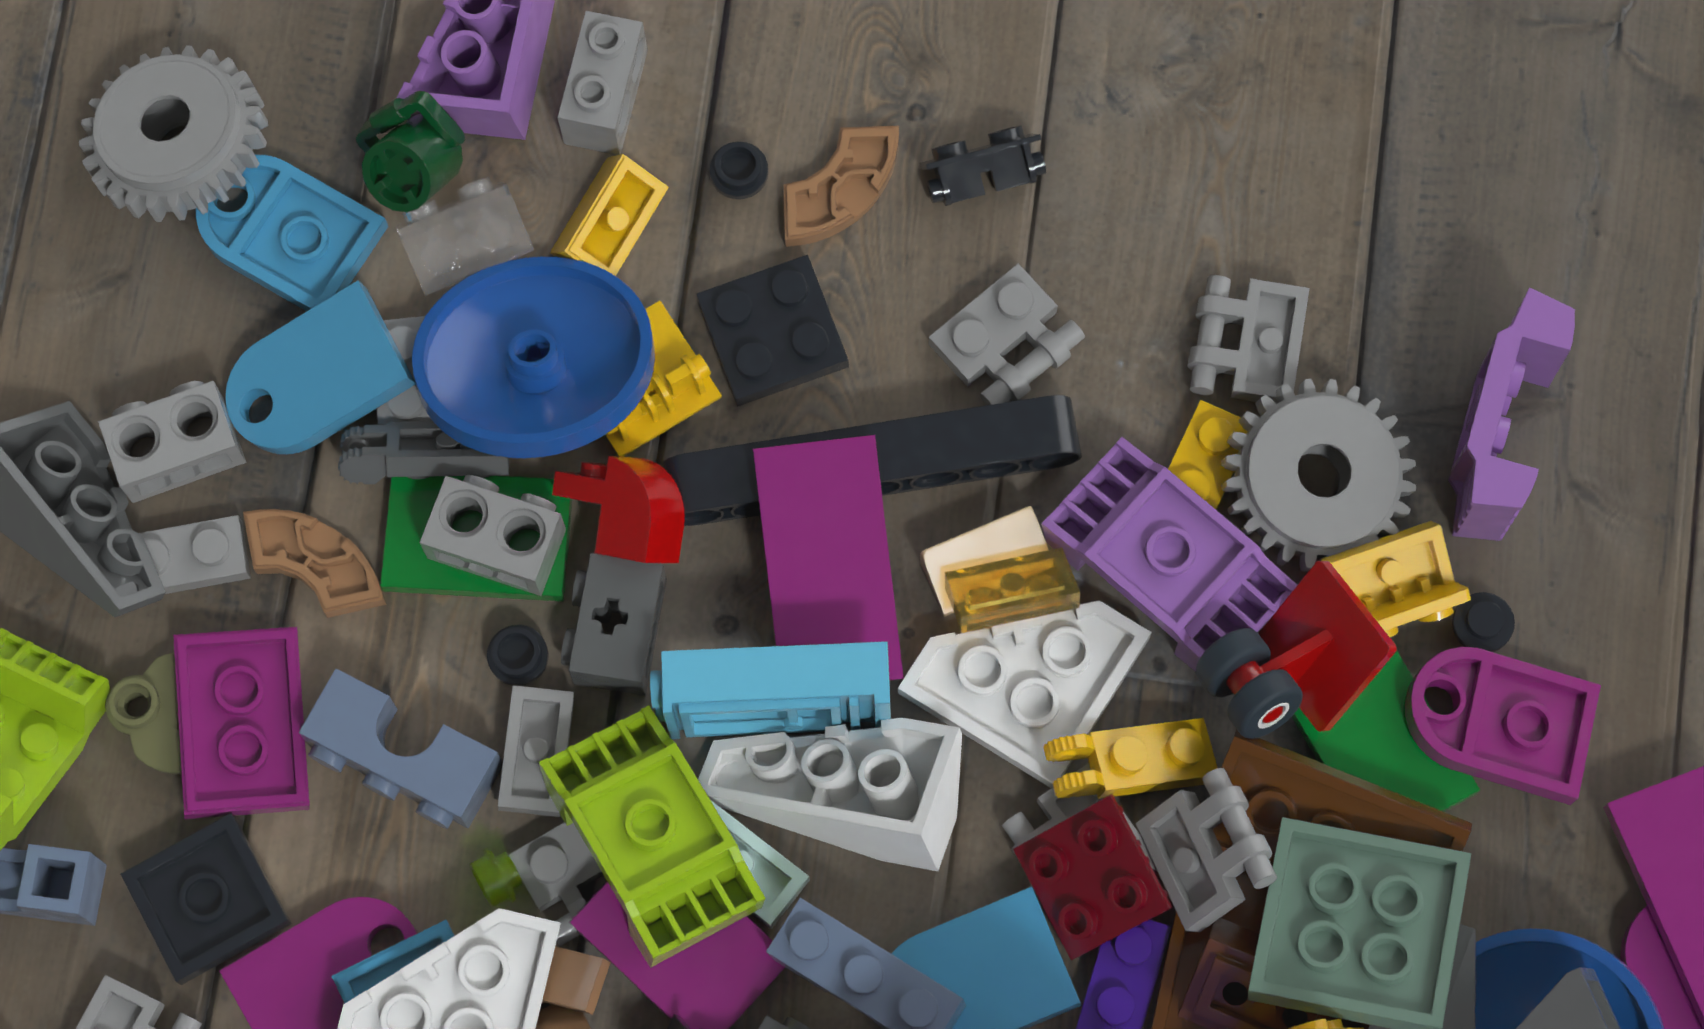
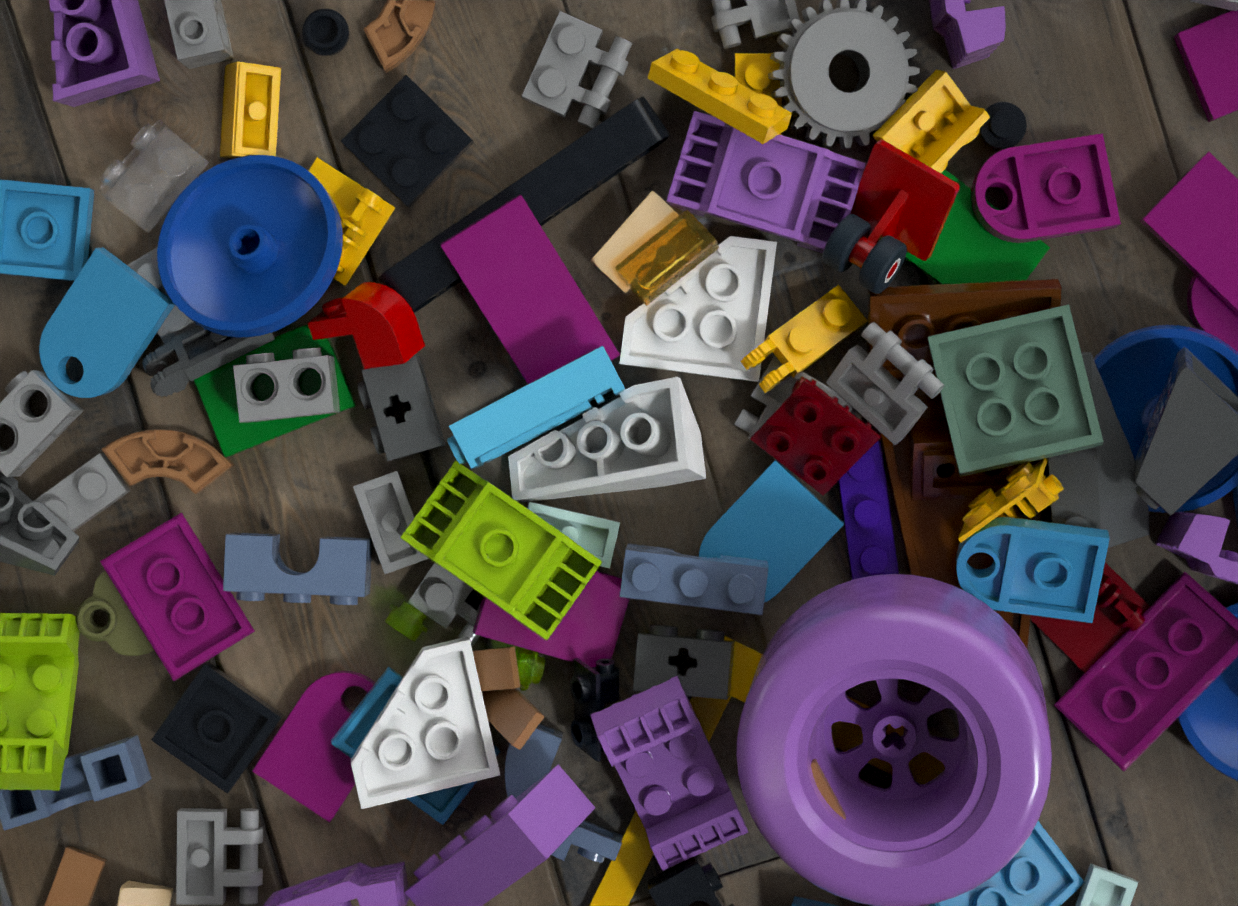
camera: 30 degrees left, 15 degrees up
dark green piece [356,91,465,213] -> none
black plate [487,625,549,686] -> none
none -> clear neon green plate [515,646,545,691]
none -> yellow plate [647,49,792,144]

